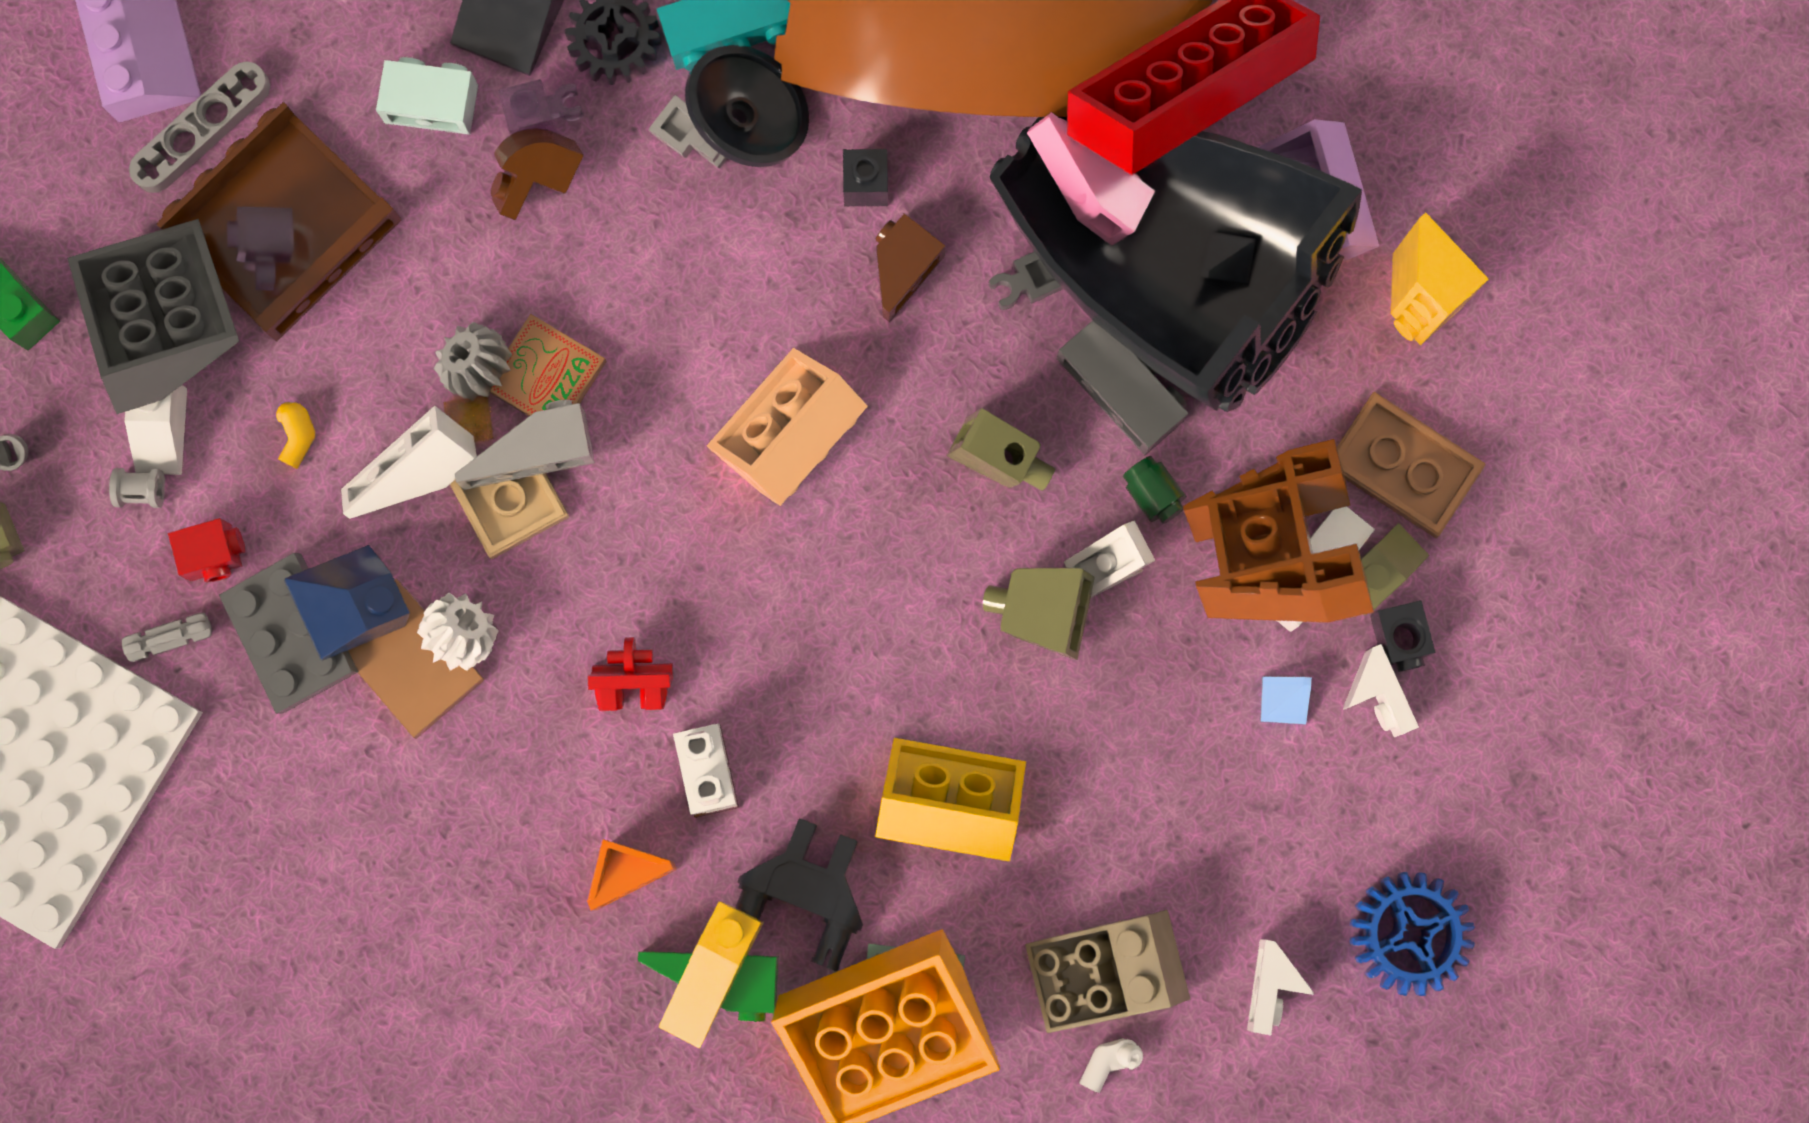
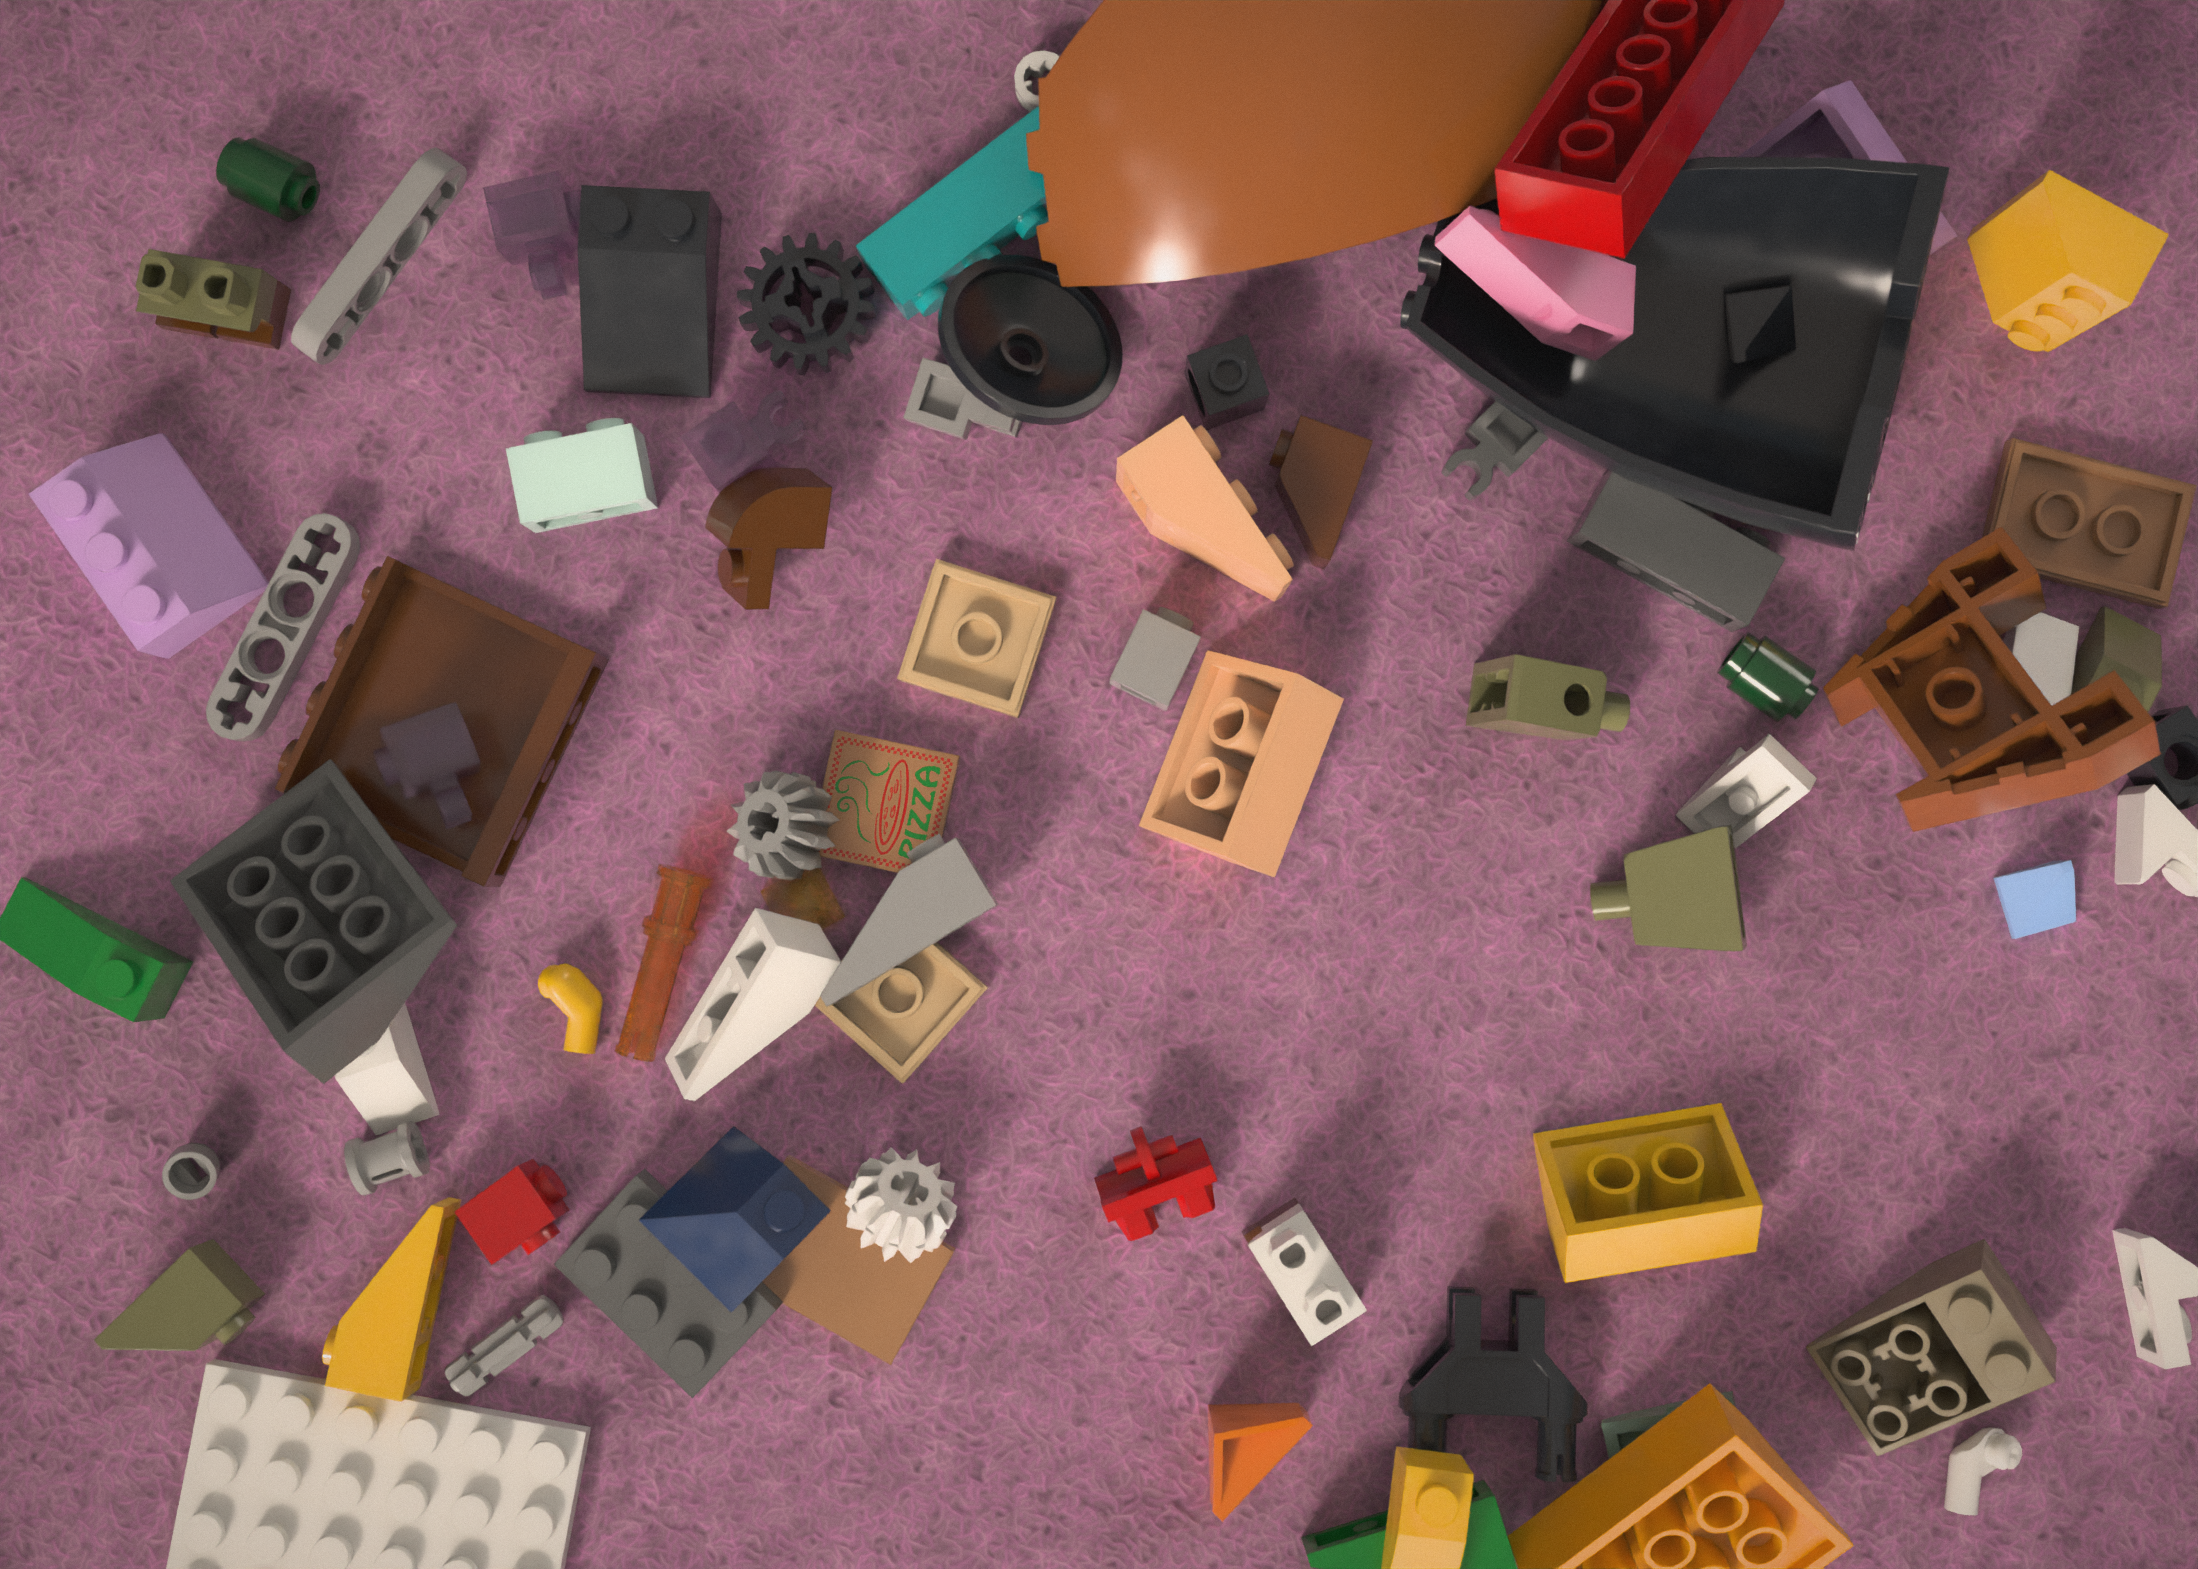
camera: 20 degrees left, 5 degrees up
none -> yellow slope [322,1197,461,1402]
none -> clear orange pin [614,864,714,1062]
none -> tan tile [897,559,1057,718]
none -> light grey brick [1110,607,1201,711]
none -> light nougat slope [1116,415,1294,602]

